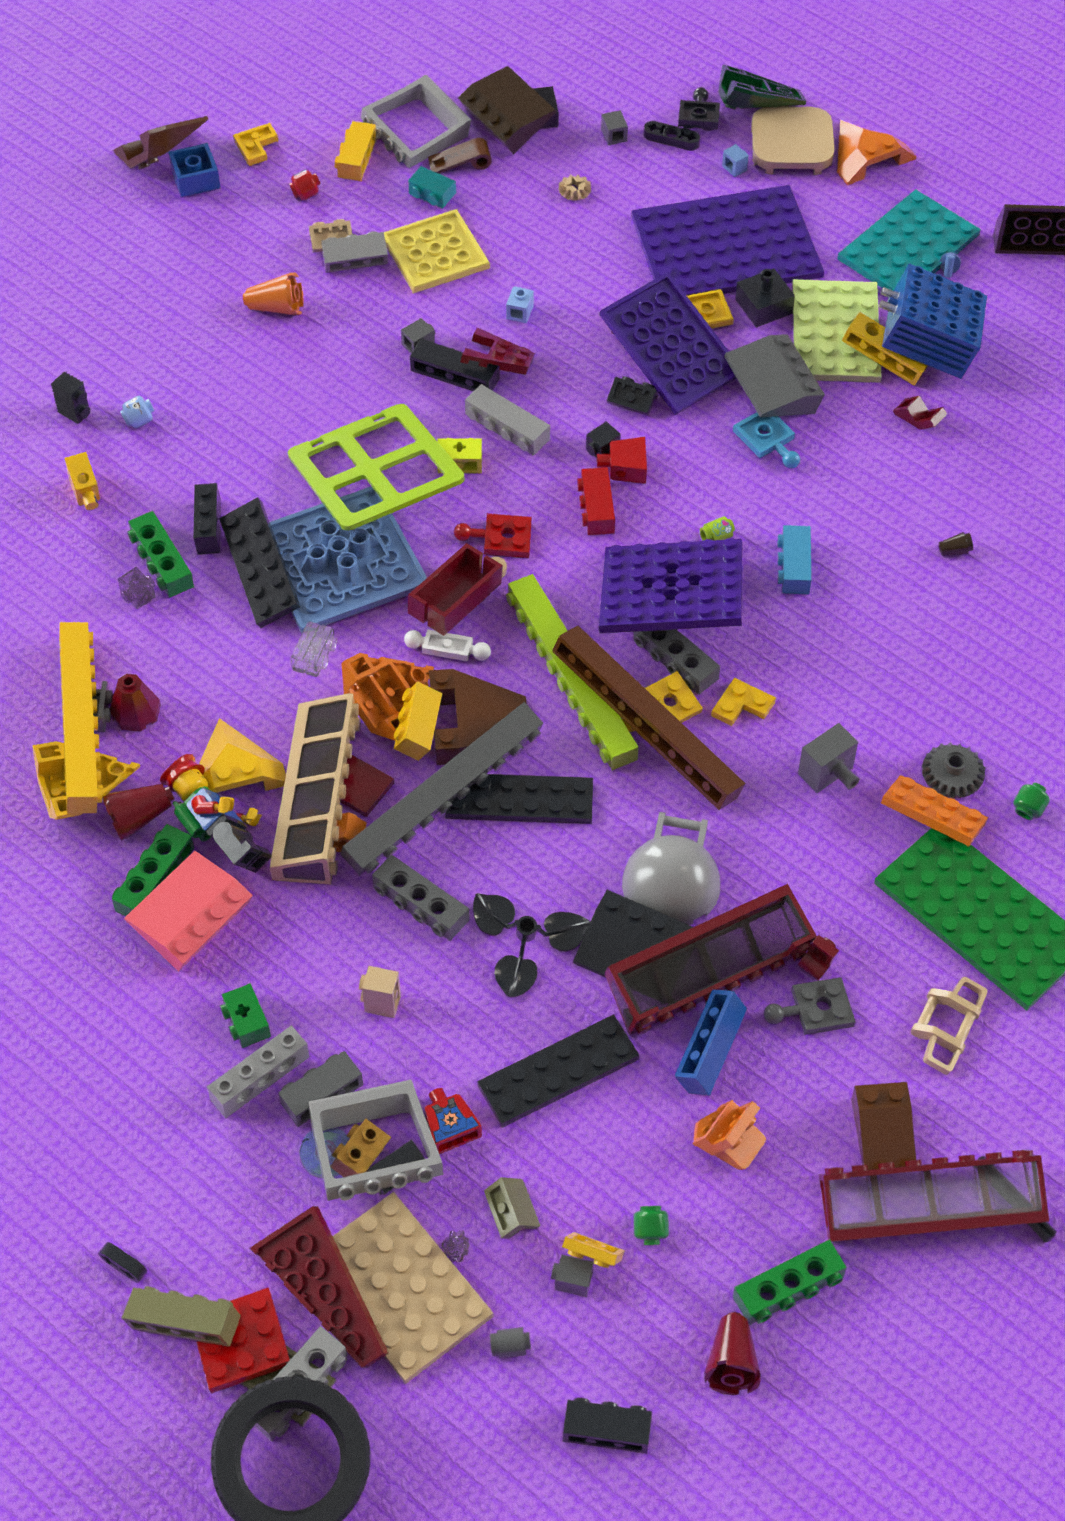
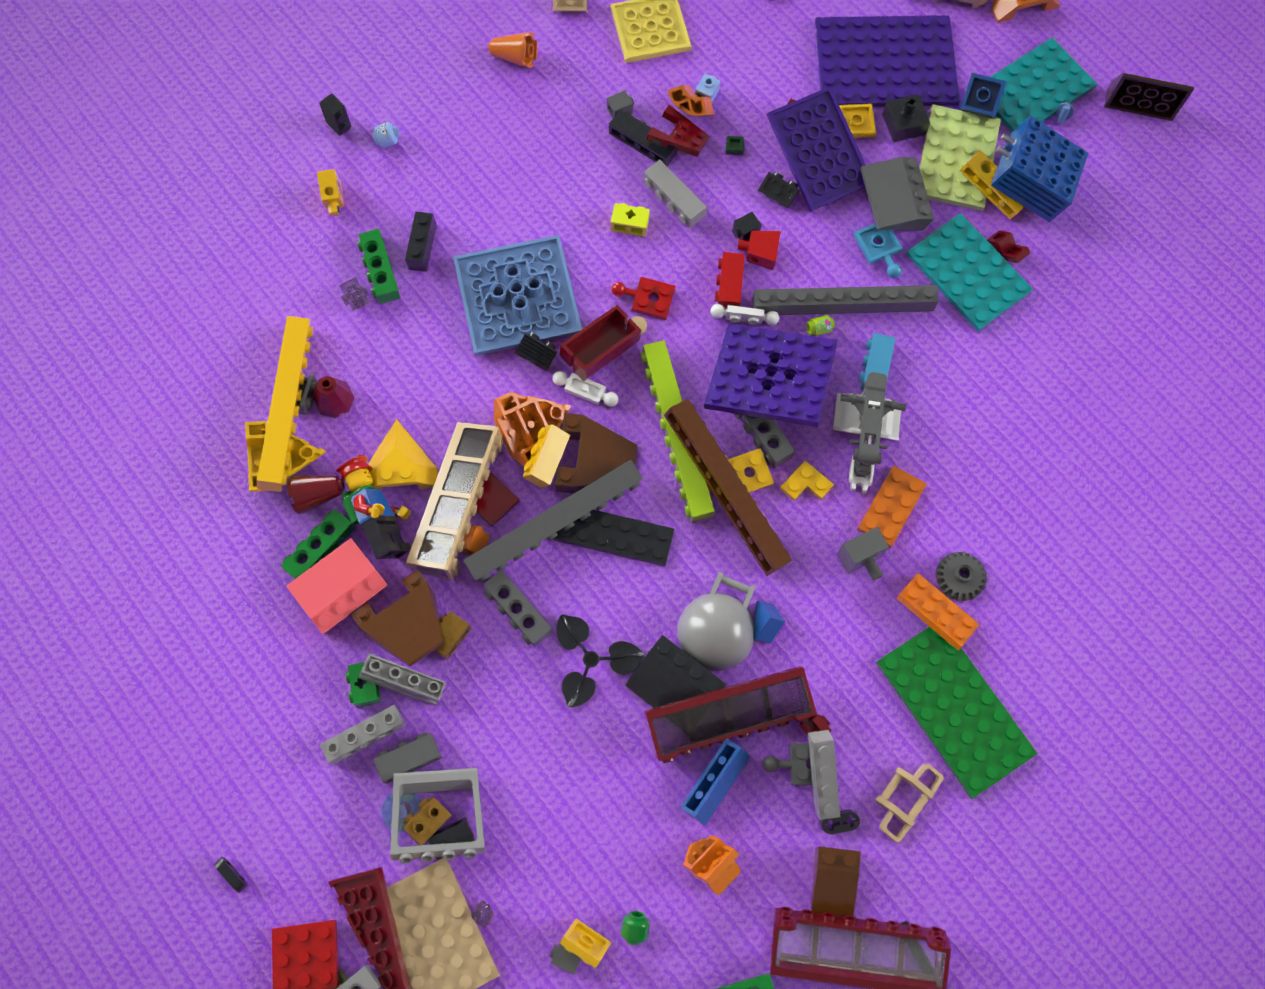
camera: 10 degrees right, 15 degrees up
olive brick [122,1286,241,1347] -> none
black plate [219,497,301,628] -> none
lime window [287,404,465,531] -> none
clear brick [290,621,337,677] -> none
light grey brick [321,231,388,273] -> none
brick [359,966,401,1018] -> none
torso [425,1088,482,1154] -> none
black plate [477,1014,639,1128] -> none
olive panel [484,1177,540,1239] -> none
dark brown cone [938,532,973,555] -> none
green head [1013,783,1050,820] -> none
none -> reddish brown wedge [351,570,444,666]
none -> light grey brick [359,654,446,706]
none -> pearl gold brick [434,611,472,660]
none -> black brick [514,332,558,372]
none -> orange brick [667,85,715,116]
none -> white plate [710,304,780,325]
none -> dark green tile [726,136,744,155]
none -> dark grey brick [752,285,939,315]
none -> blue slope [753,601,785,644]
none -> light grey brick [808,730,840,820]
none -> black beam [820,810,860,834]
none -> piece [833,372,906,494]
none -> orange plate [857,465,927,548]
none -> teal plate [906,213,1033,332]
none -> blue brick [961,73,1007,119]

